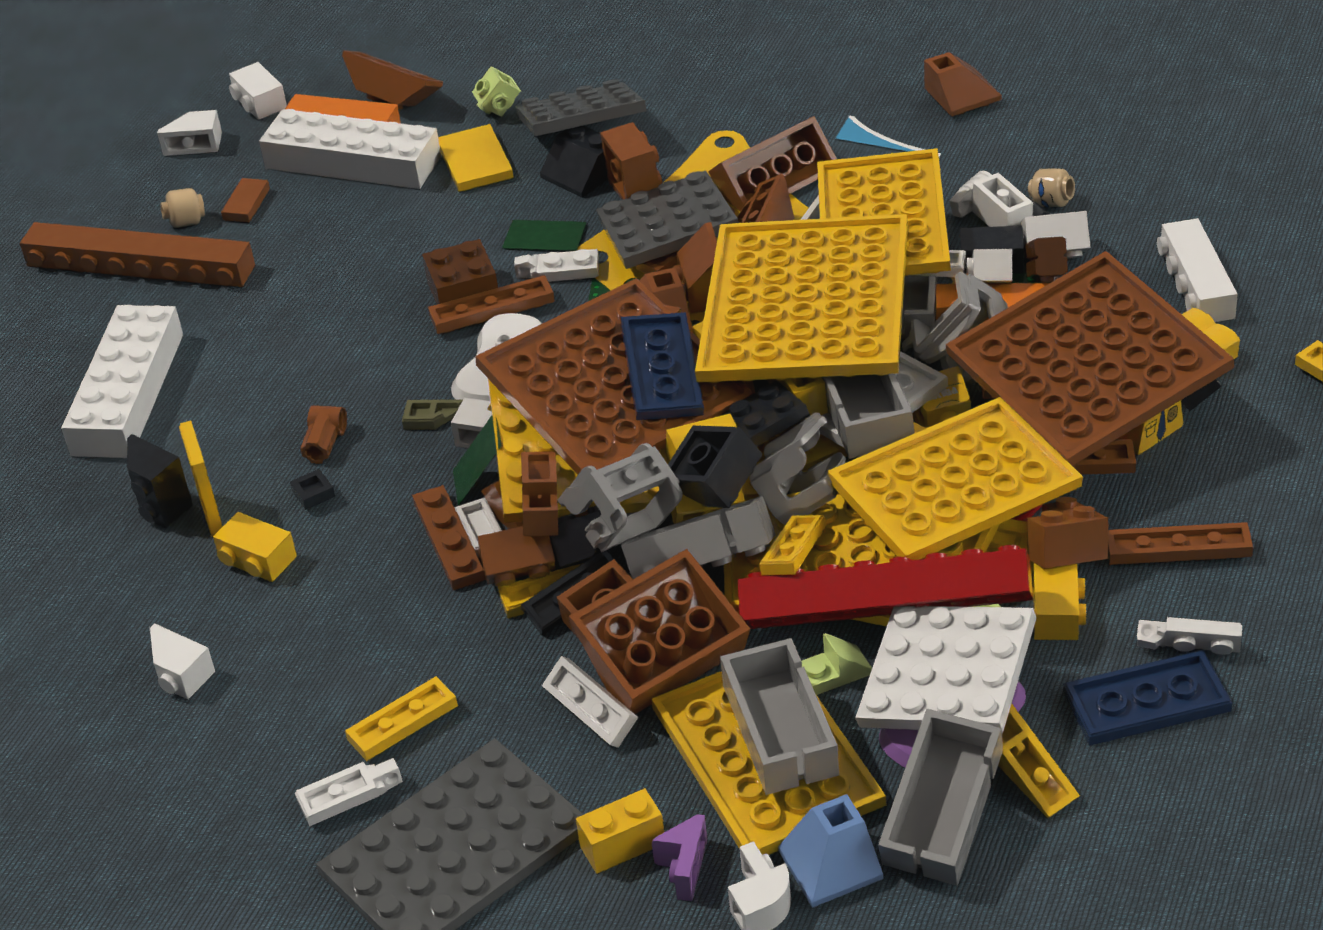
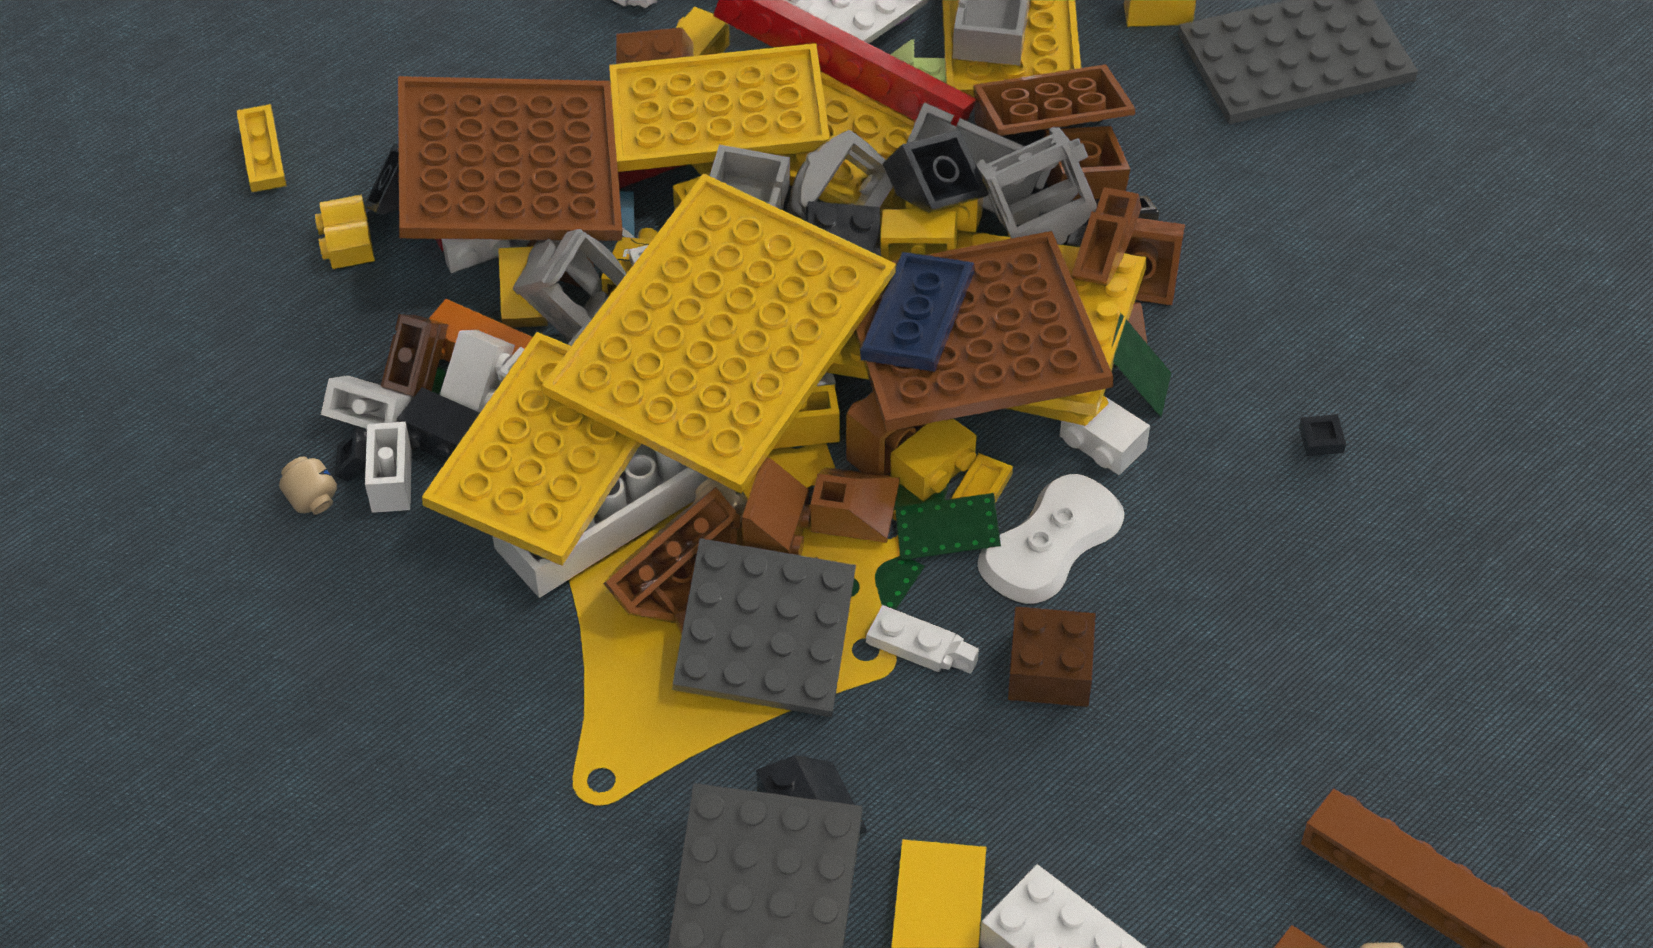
camera: 160 degrees left, 10 degrees up
white brick [61,305,183,458] -> none
black slope [127,434,193,528] -> none
white slope [150,623,215,699] -> none
yellow tile [179,420,223,537] -> none
yellow brick [213,512,297,582] -> none
white hinge [295,758,403,826] -> none
dark orange piece [300,405,347,464] -> none
yellow plate [345,676,458,761] -> none
olive tile [402,399,463,430] -> none
dark orange plate [412,485,486,590] -> none
dark orange plate [428,275,555,334] -> none
white tile [454,498,502,558] -> none
dark green sticker [502,220,587,251] -> none
white plate [542,656,638,748] -> none
dark orange brick [600,122,663,200] -> none
dark orange slope [708,116,837,211] -> none
yellow tile [759,515,826,575] -> none
dark azure sticker [835,116,941,156] -> none
dark orange slope [924,52,1002,116] -> none
white hinge [949,171,991,217] -> none
dark orange plate [1108,522,1253,565] -> none
white brick [1157,218,1238,322] -> none

